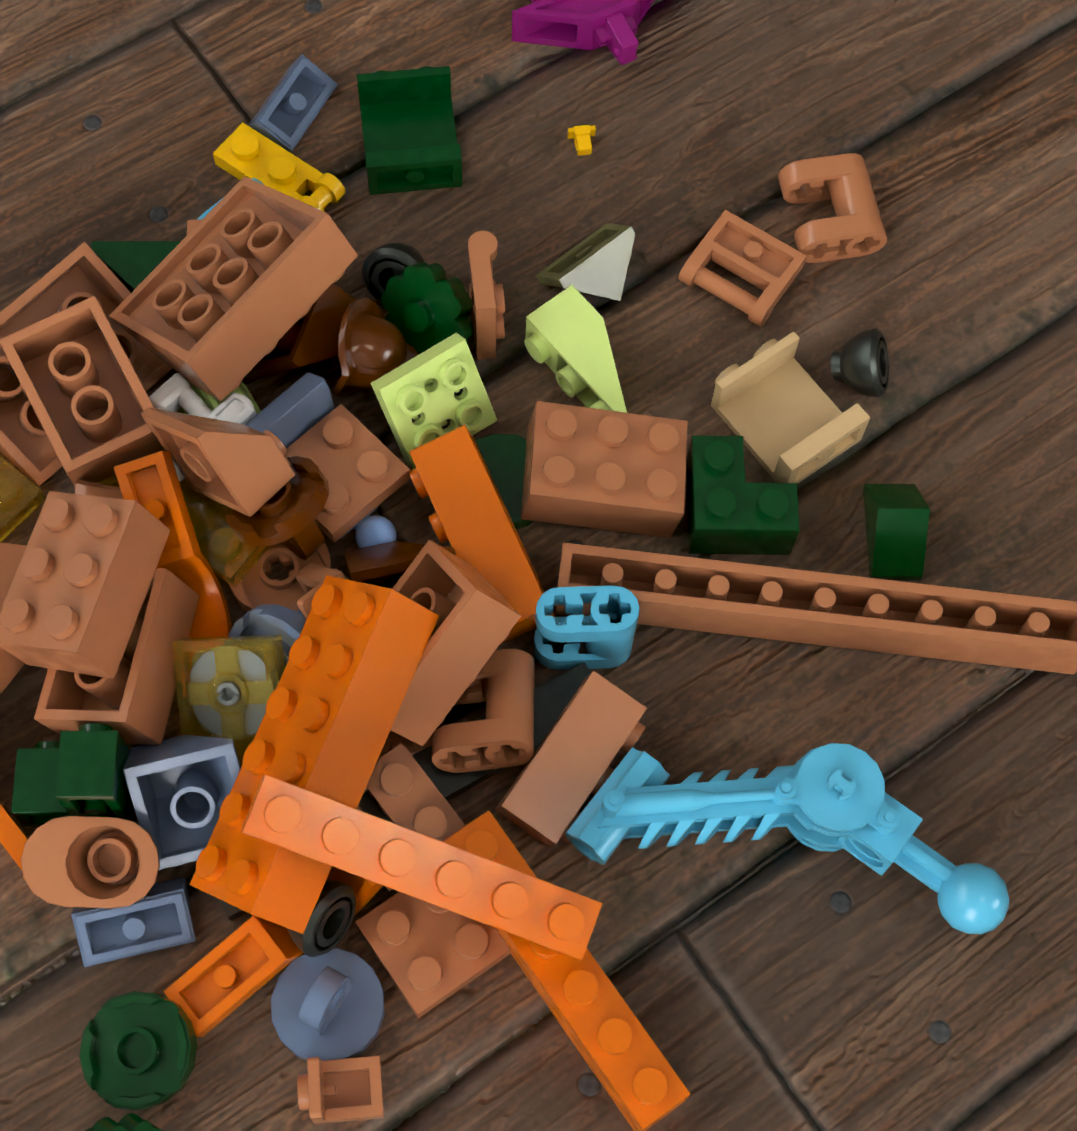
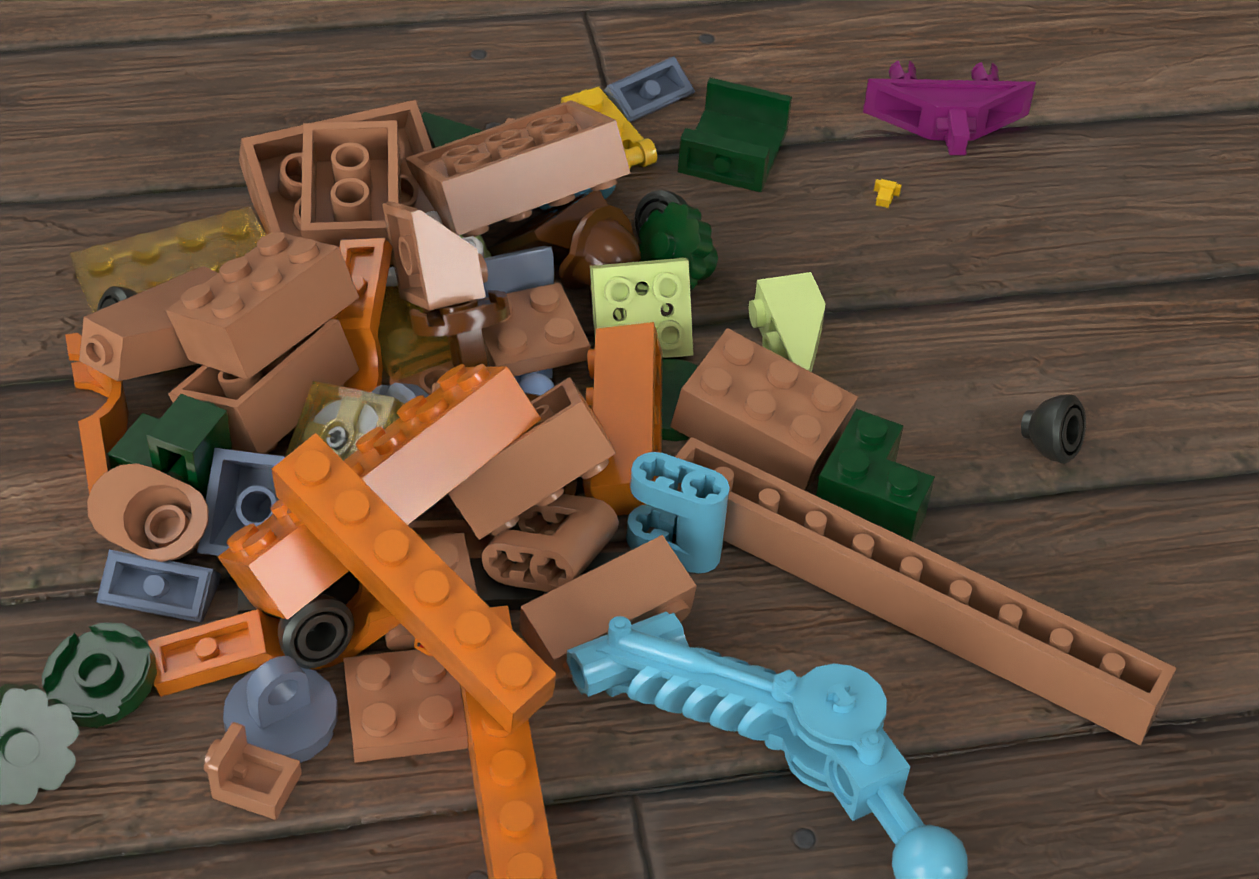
camera: 25 degrees right, 20 degrees down
nougat plate [468,230,505,360] -> none
slope [536,223,635,301] -> none
nougat plate [678,210,807,327] -> none
tan panel [711,331,870,484] -> none
nougat connector [778,153,887,263] -> none
dark green slope [863,484,930,581] -> none

